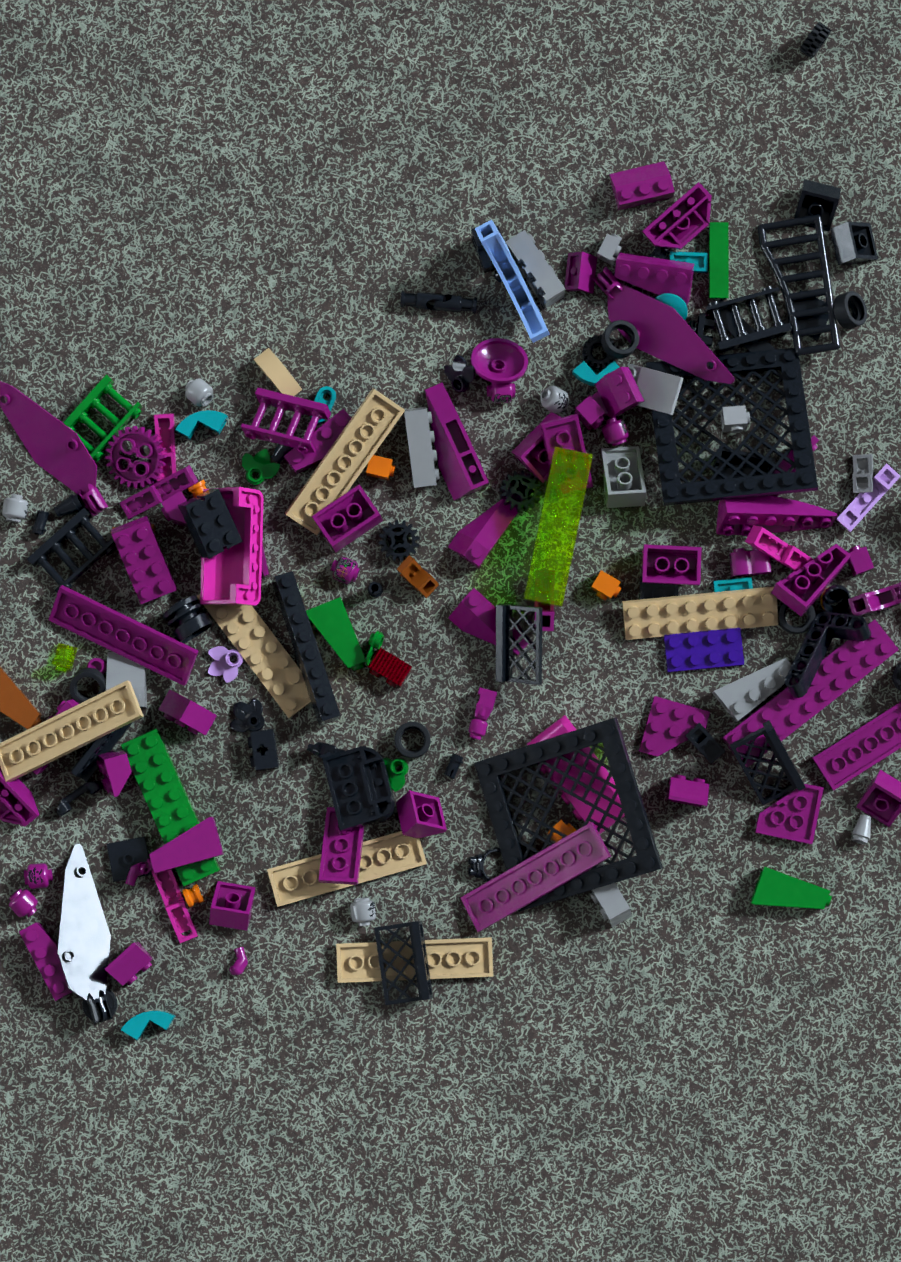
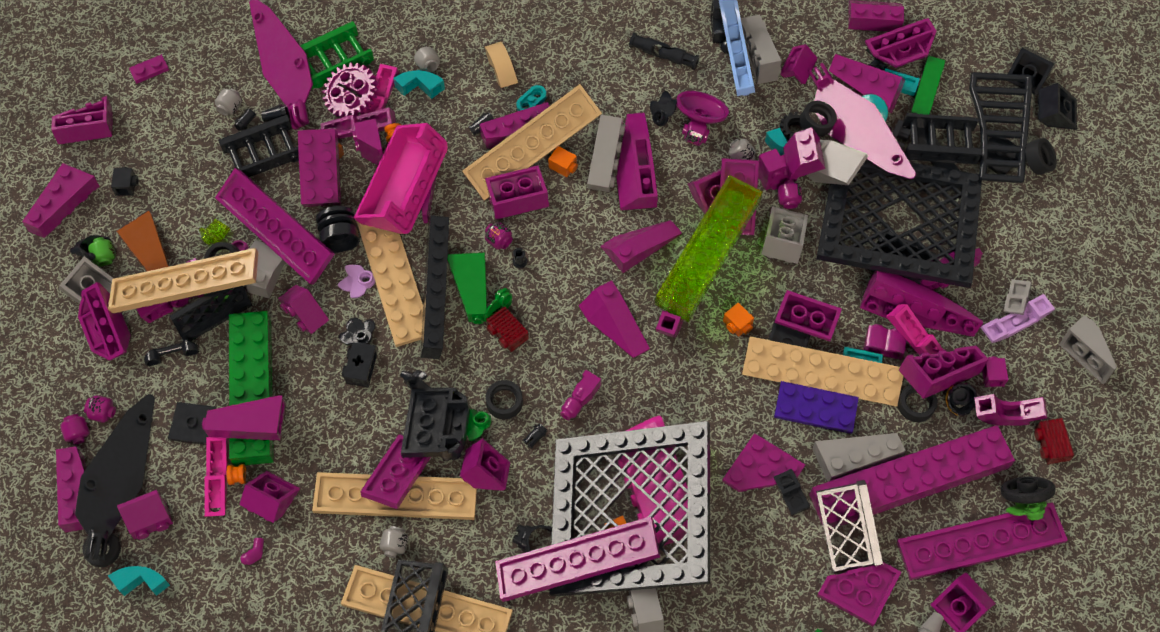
camera: 20 degrees right, 20 degrees down
magenta slope [97,749,132,797] -> none
magenta arm [126,862,150,886] -> none
black piece [178,489,243,558] -> none
magenta fence [241,388,331,453] -> none
green plate [242,449,280,485] -> none
black gear [378,520,420,562] -> none
dark orange brick [397,555,439,599] -> none
black fence [496,603,542,685] -> none
black gear [499,471,542,512] -> none
light grey brick [596,233,622,265] -> none
magenta slope [666,774,709,808] -> none
light grey brick [720,405,750,433] -> none
black beam [785,612,871,698] -> none

